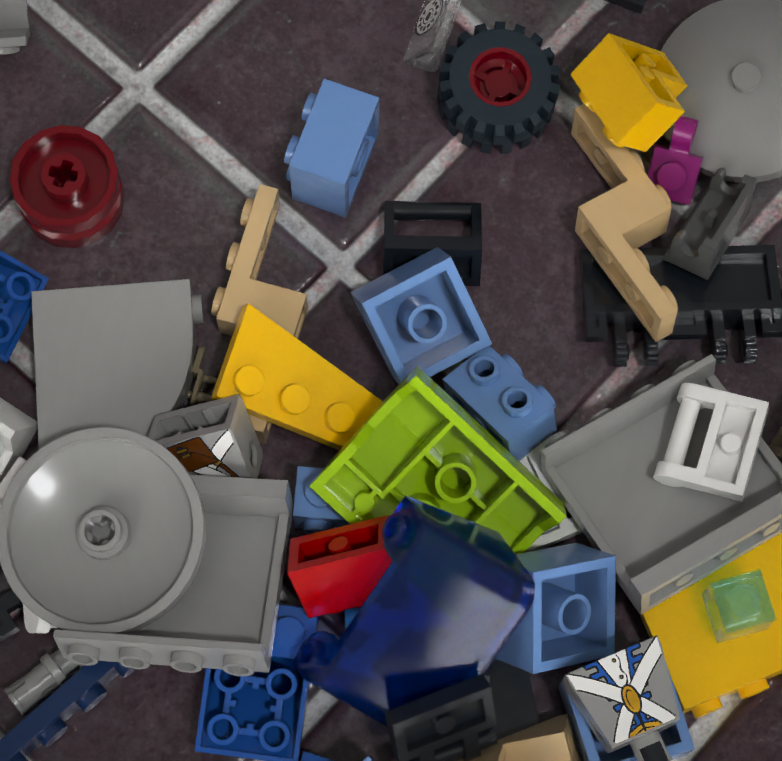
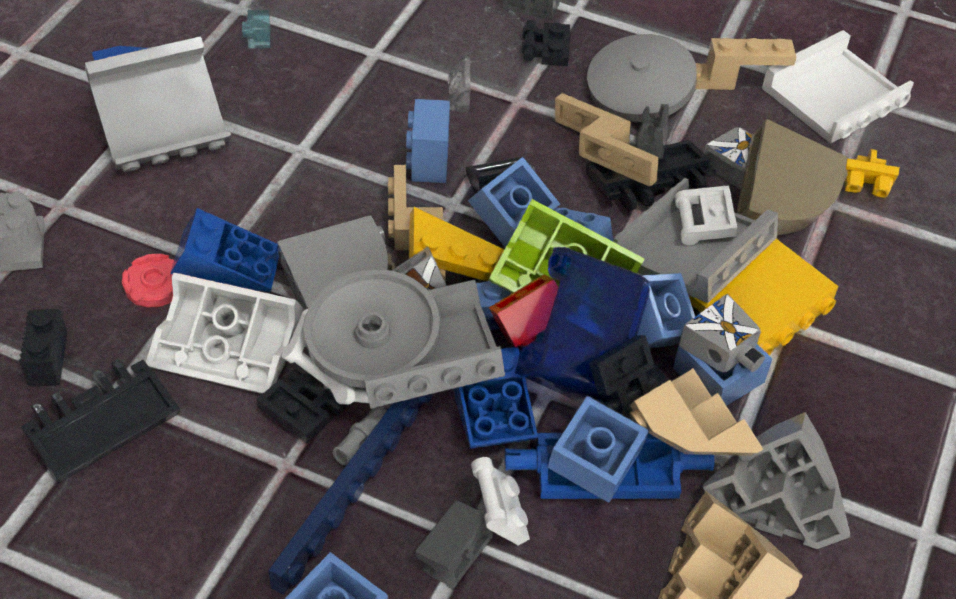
camera: 20 degrees left, 25 degrees down
dark red wheel [10,125,125,249] -> none
black wheel [437,21,560,154] -> none
yellow brick [570,33,688,152] -> none
magenta plate [648,115,704,205] -> none
clear light blue brick [702,569,776,643] -> none

